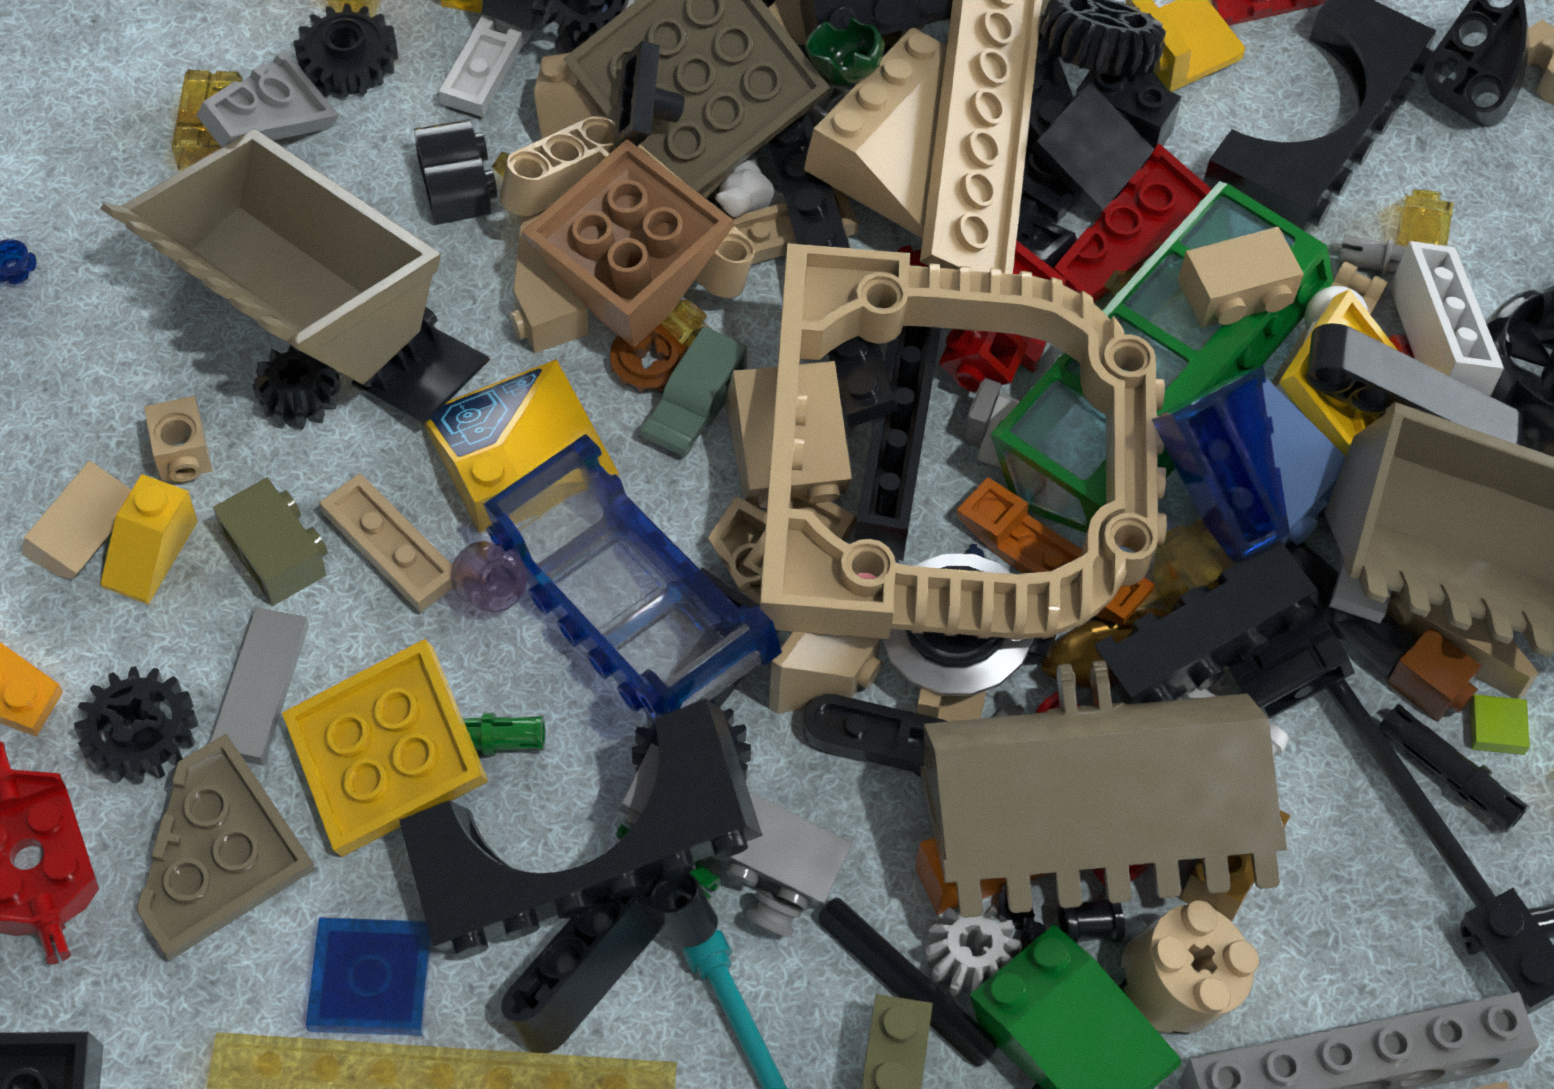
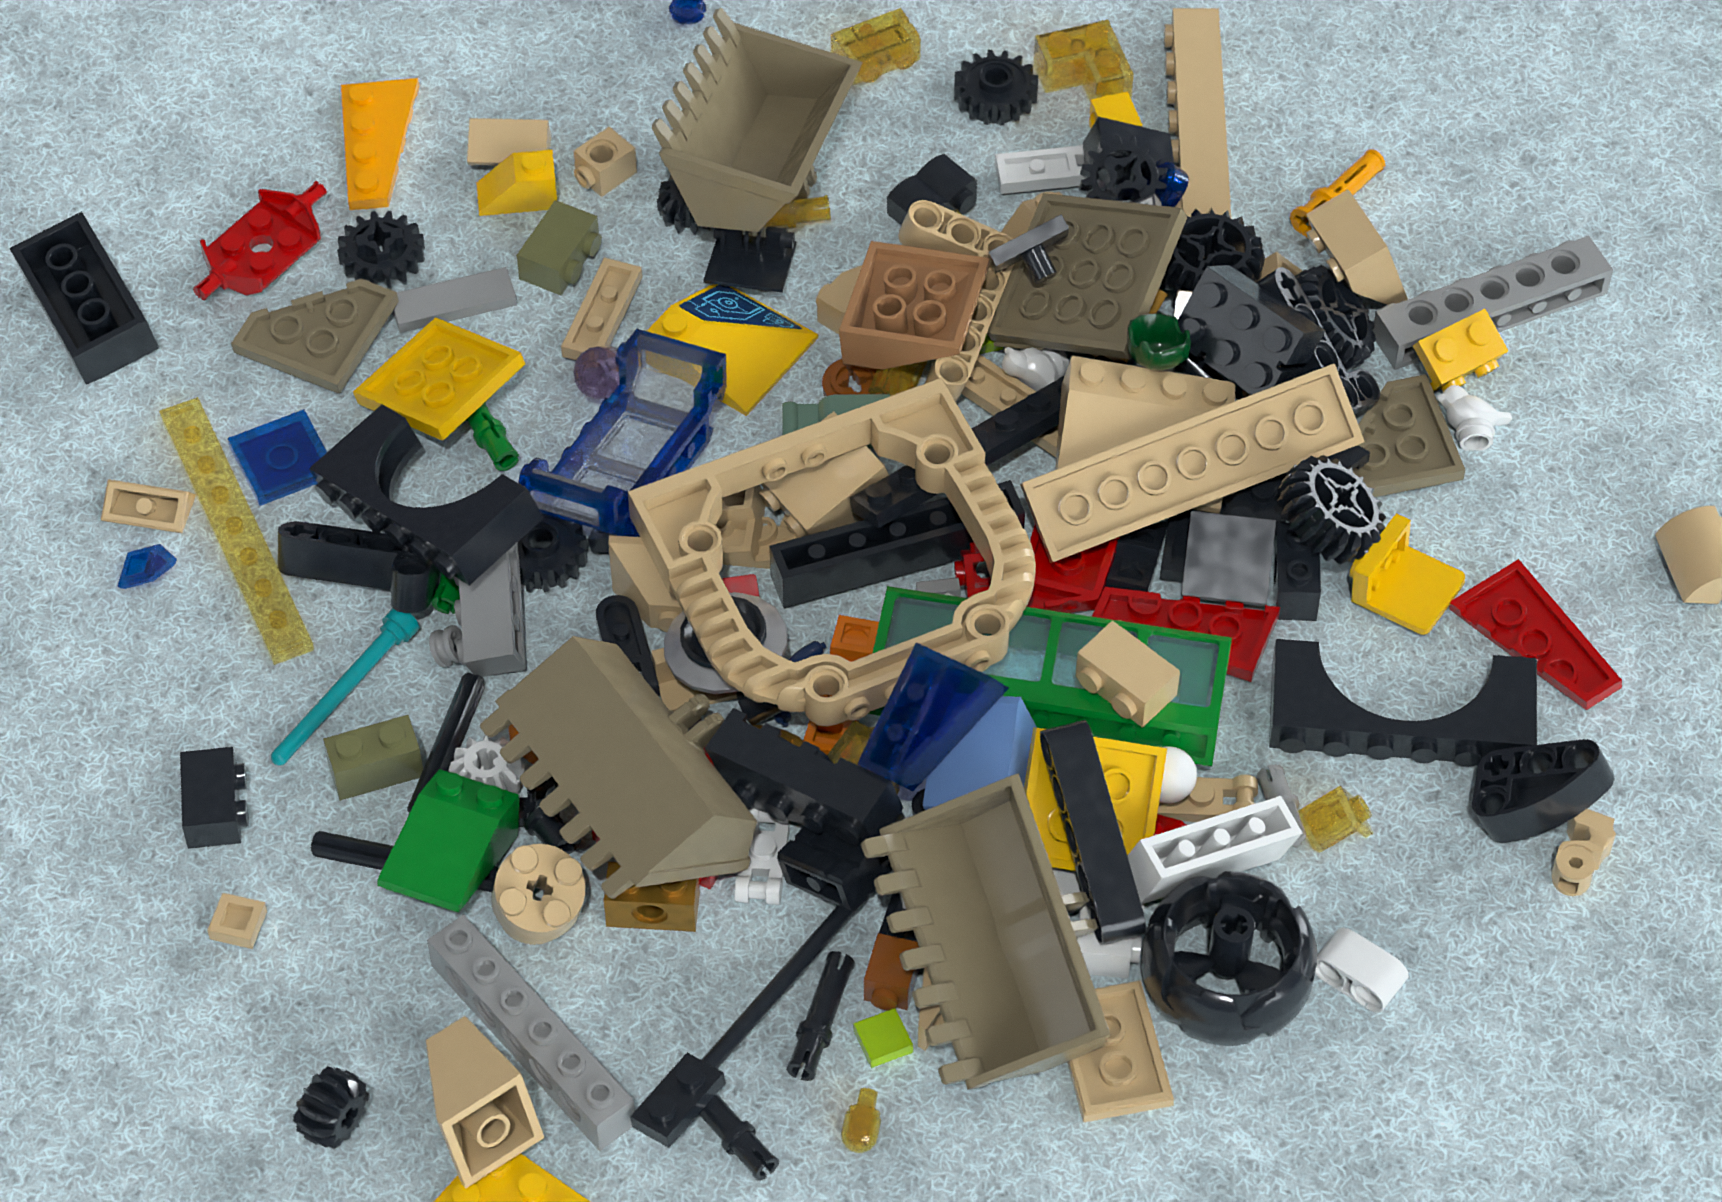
camera: 65 degrees right, 5 degrees down
light grey wing [196,49,339,147] -> none

